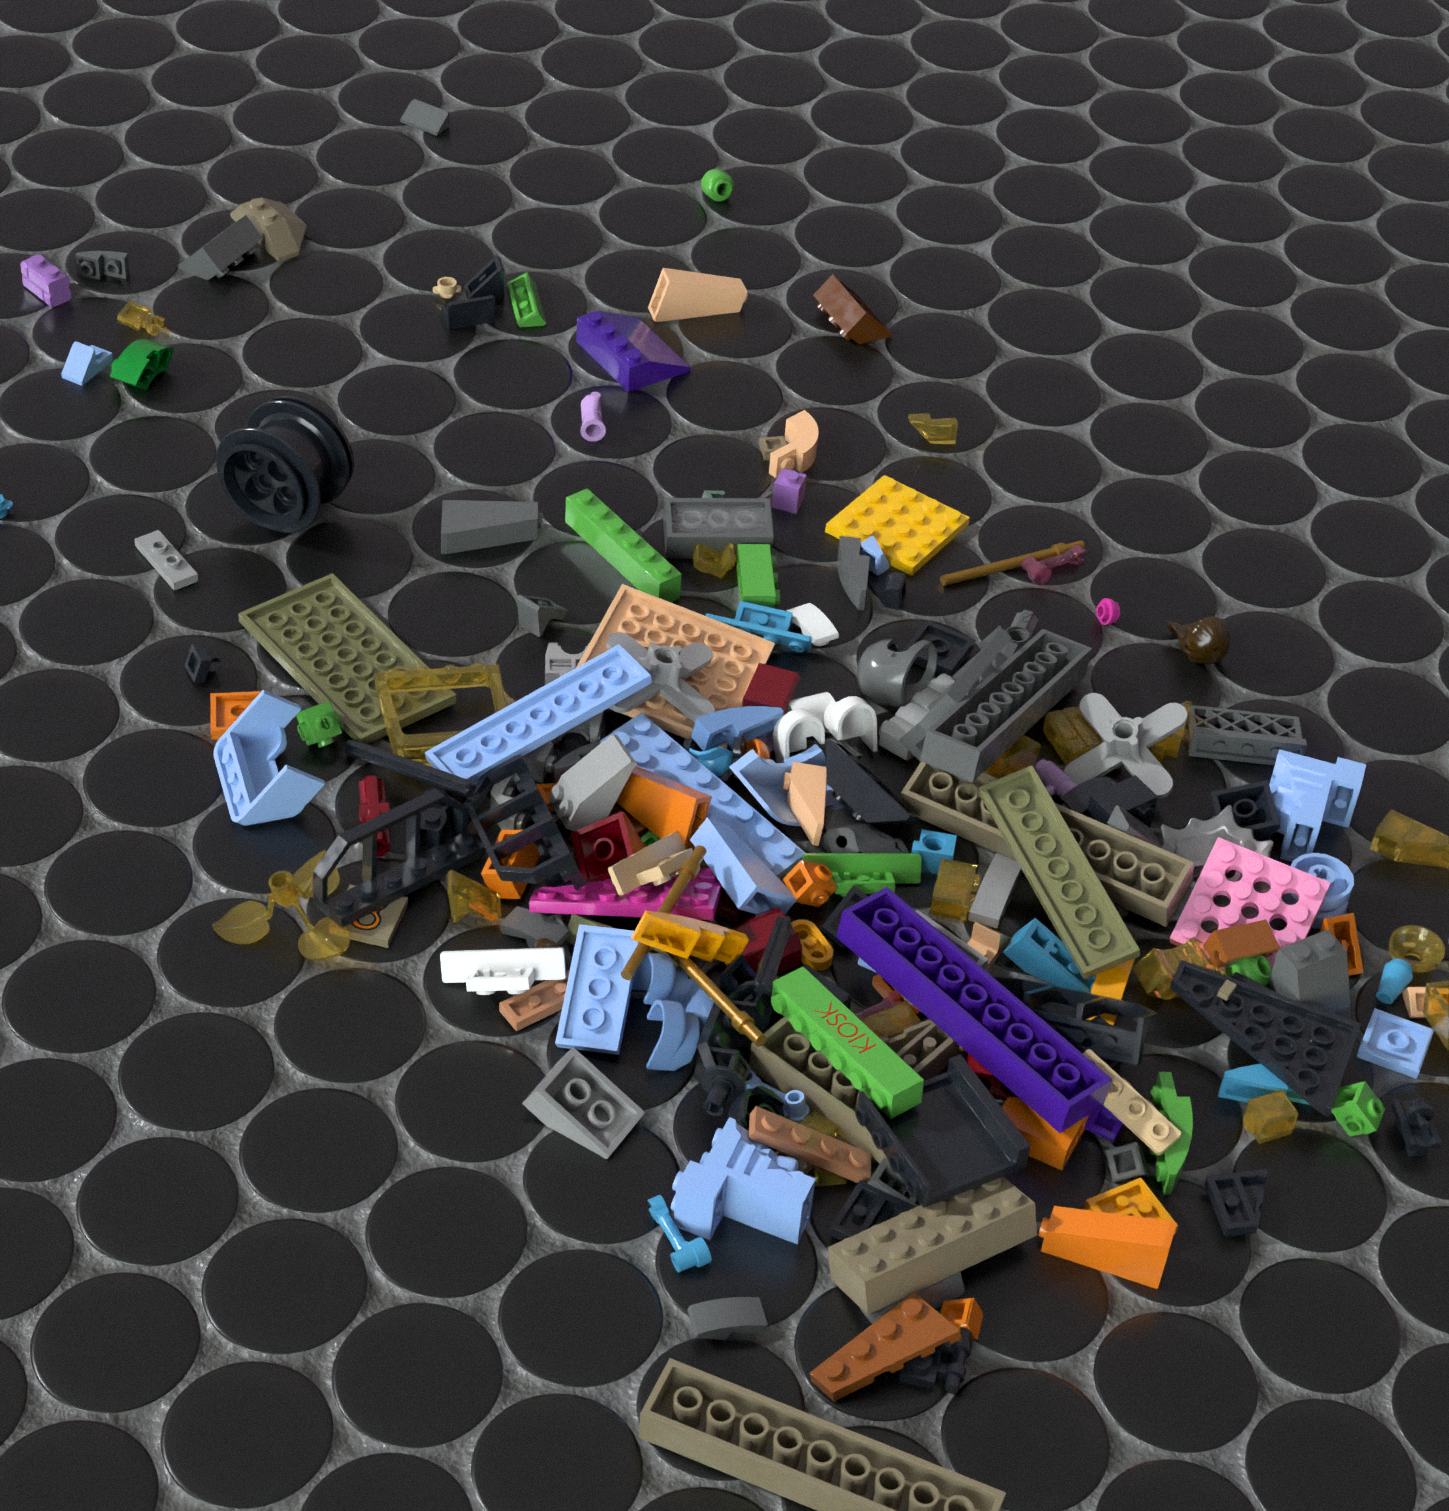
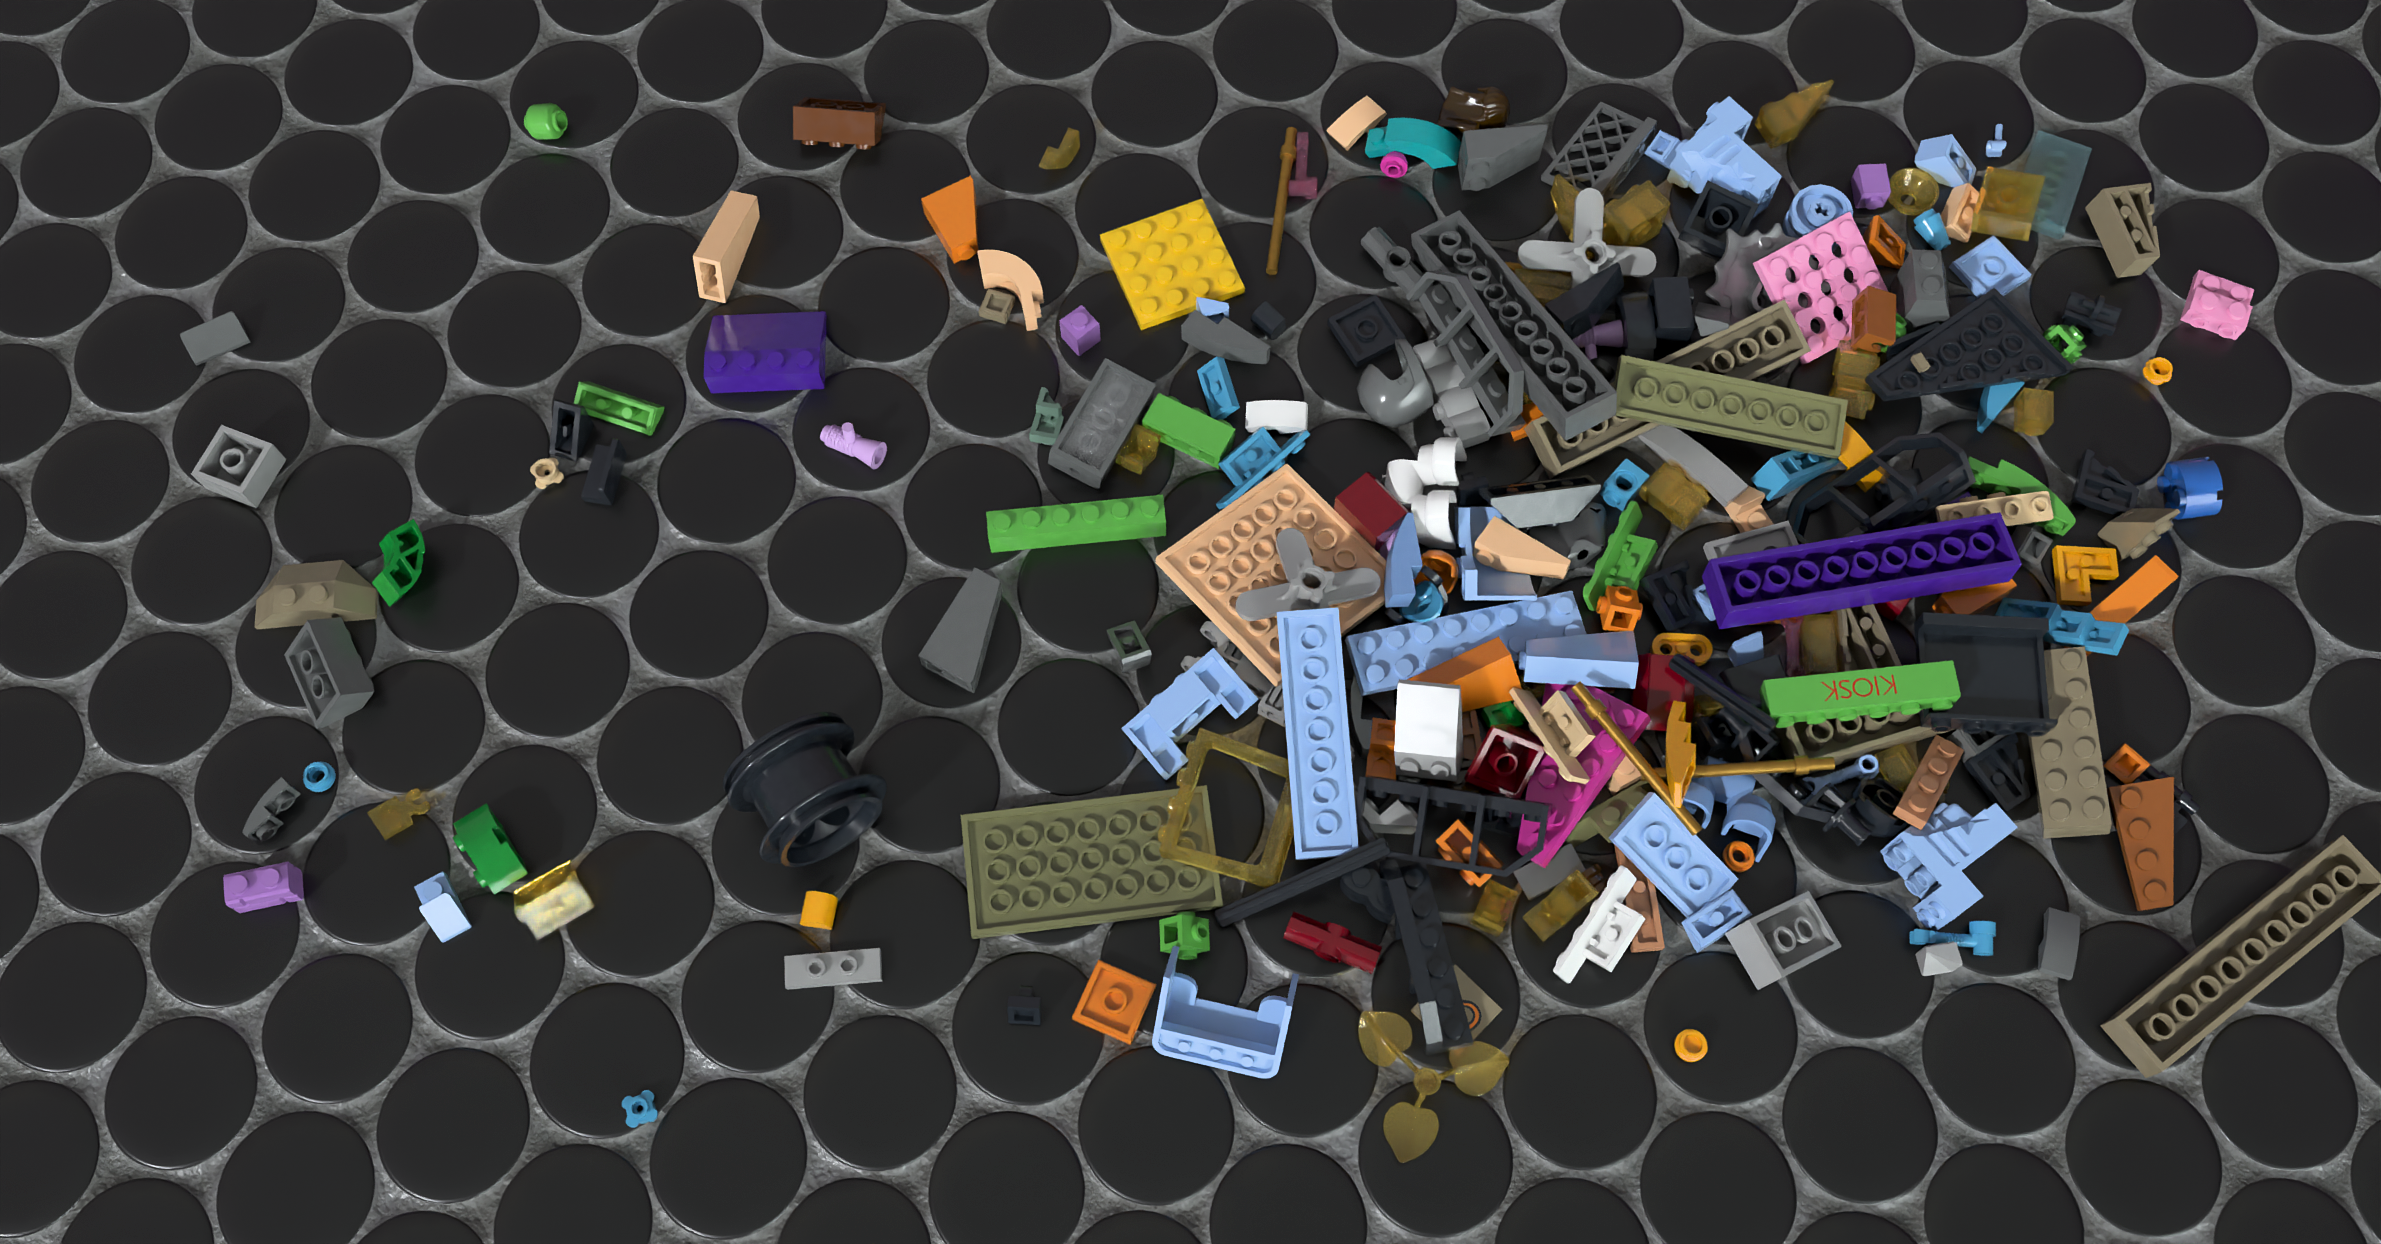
camera: 55 degrees left, 25 degrees up
none -> light grey brick [191,425,286,508]
none -> dark azure plate [303,761,336,792]
none -> green brick [372,519,425,607]
none -> clear yellow bracket [513,860,594,940]
none -> light orange brick [800,891,838,930]
none -> orange slope [921,176,979,264]
none -> light blue bracket [1121,648,1258,780]
none -> dark azure plate [1197,356,1240,420]
none -> light nougat slope [1326,96,1387,151]
none -> teal arch [1365,118,1461,169]
none -> dark grey slope [1457,124,1547,191]
none -> clear yellow brick [1522,869,1599,942]
none -> black slope [1545,262,1624,340]
none -> clear yellow brick [1602,180,1671,247]
none -> light orange plate [1674,1029,1708,1062]
none -> light blue slope [1681,889,1752,953]
none -> orange plate [1722,841,1755,872]
none -> light blue slope [1727,631,1764,667]
none -> medium lavender brick [1850,164,1891,209]
none -> light grey slope [1915,941,1962,976]
none -> dark azure slope [1995,598,2129,656]
none -> dark tan slope [2097,508,2180,562]
none -> light orange plate [2143,357,2173,385]
none -> blue brick [2157,457,2223,520]

